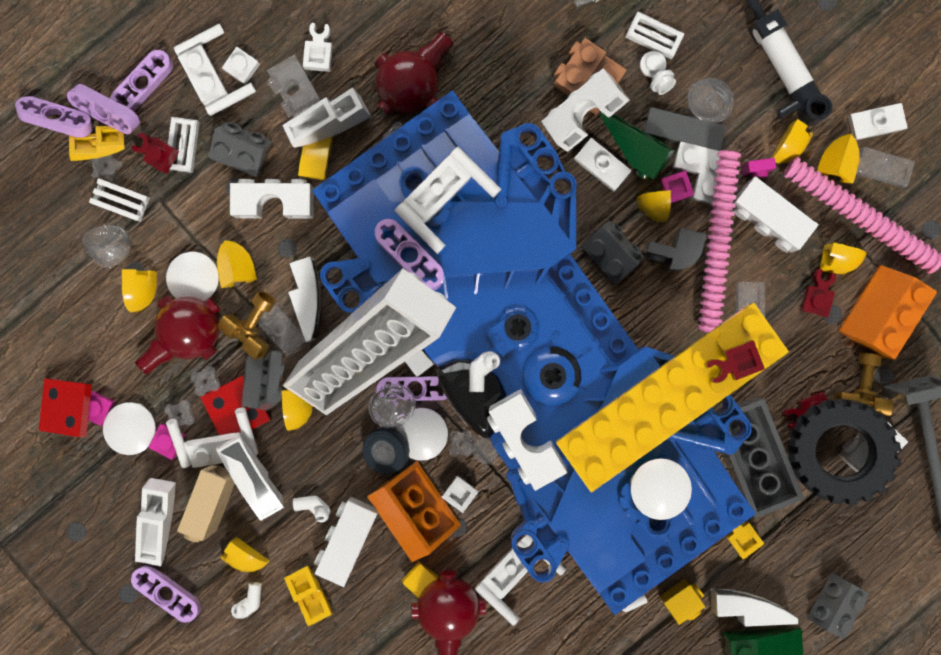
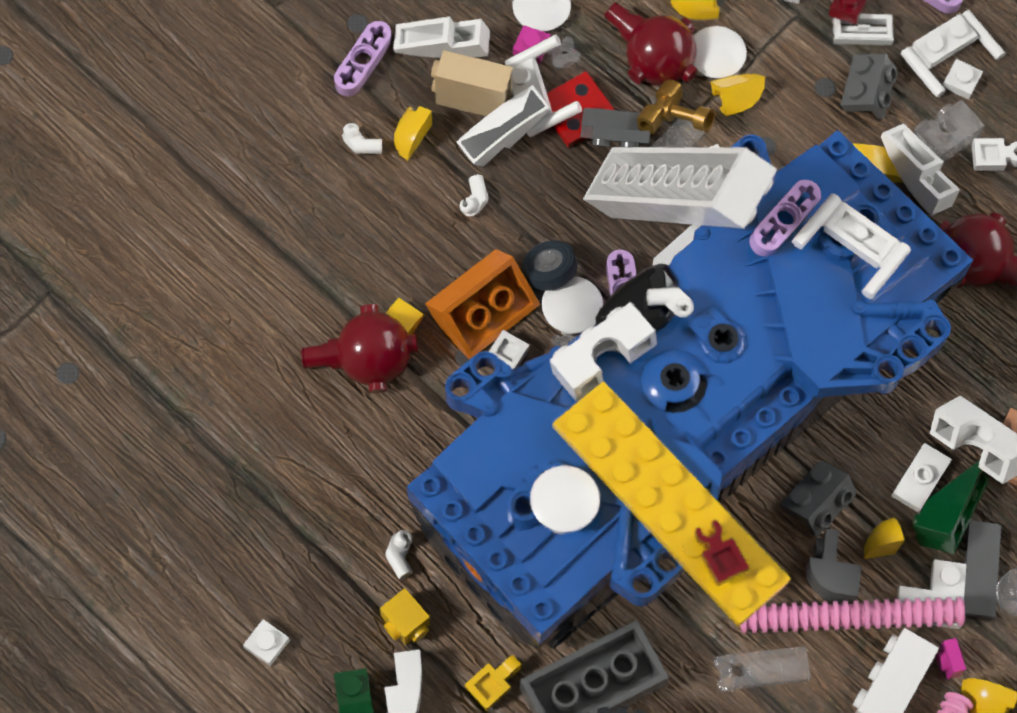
camera: 85 degrees right, 20 degrees down
clear plate [190,366,220,396] -> none
white arch [230,179,314,219] -> none
yellow brick [282,389,313,431] -> none
yellow slope [284,566,334,626] -> none
white brick [314,497,378,587] -> none
clear hat [368,384,416,428] -> none
white plate [475,535,567,626] -> none
dark pink plate [659,171,694,204] -> none

